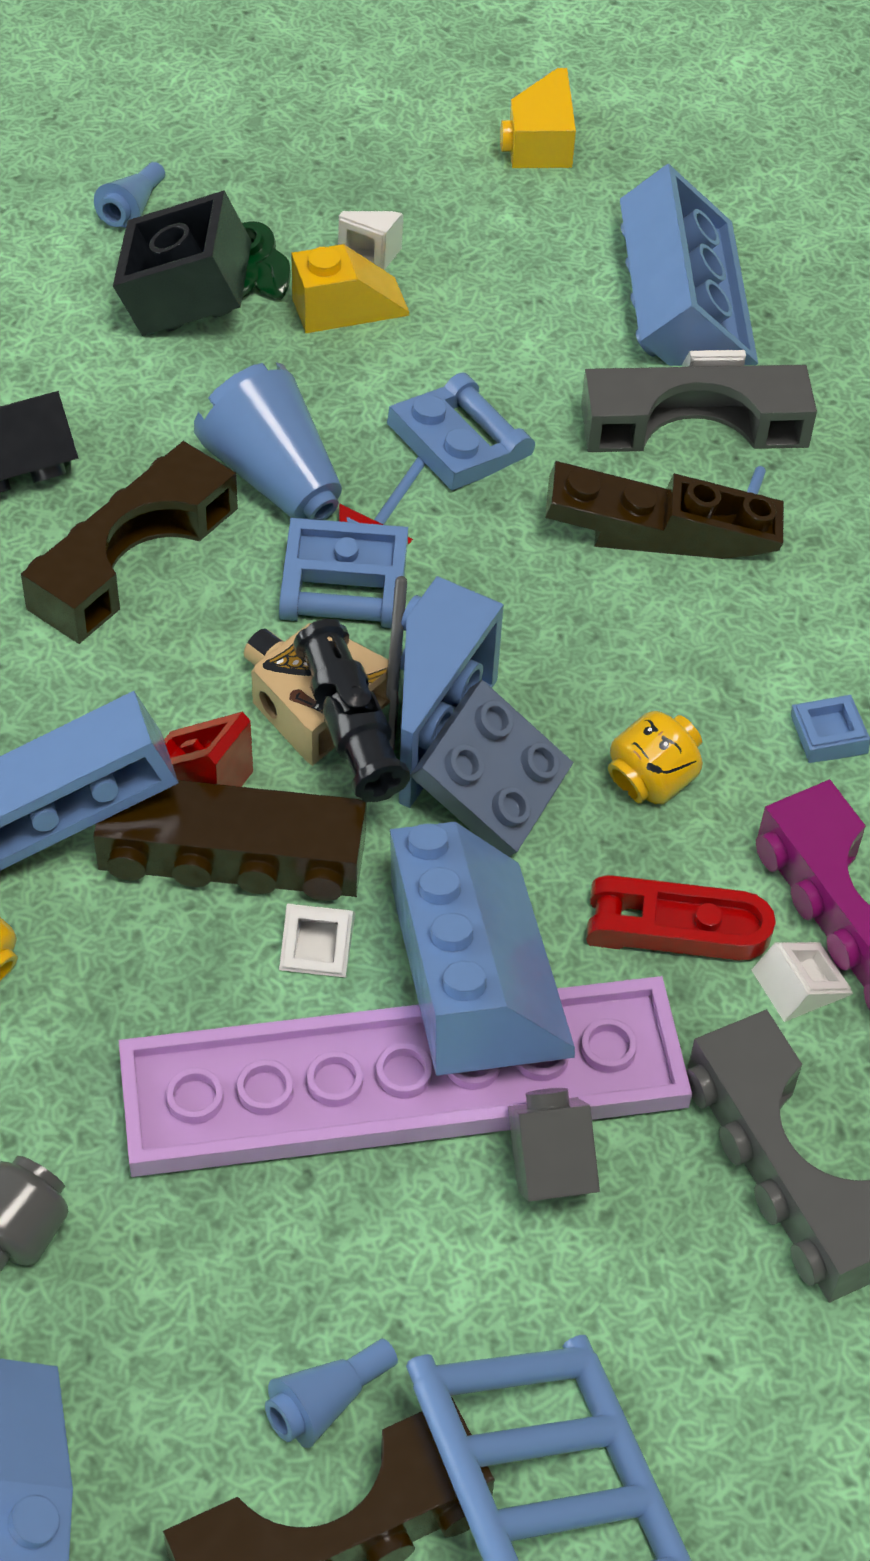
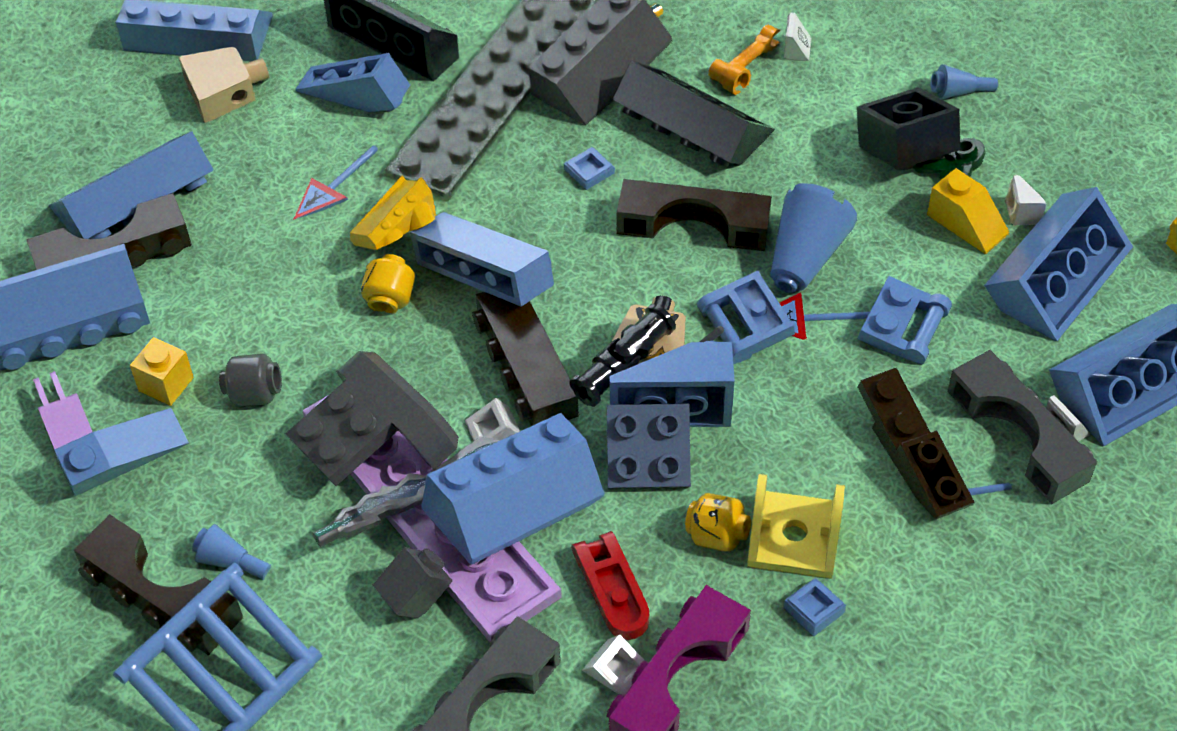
camera: 65 degrees right, 0 degrees up
red slope [164,711,253,787] -> none
none -> dark grey piece [285,351,459,486]
none -> flat silver sword [313,437,501,547]
none -> light yellow hose [747,474,845,579]
none -> medium blue slope [984,187,1133,341]

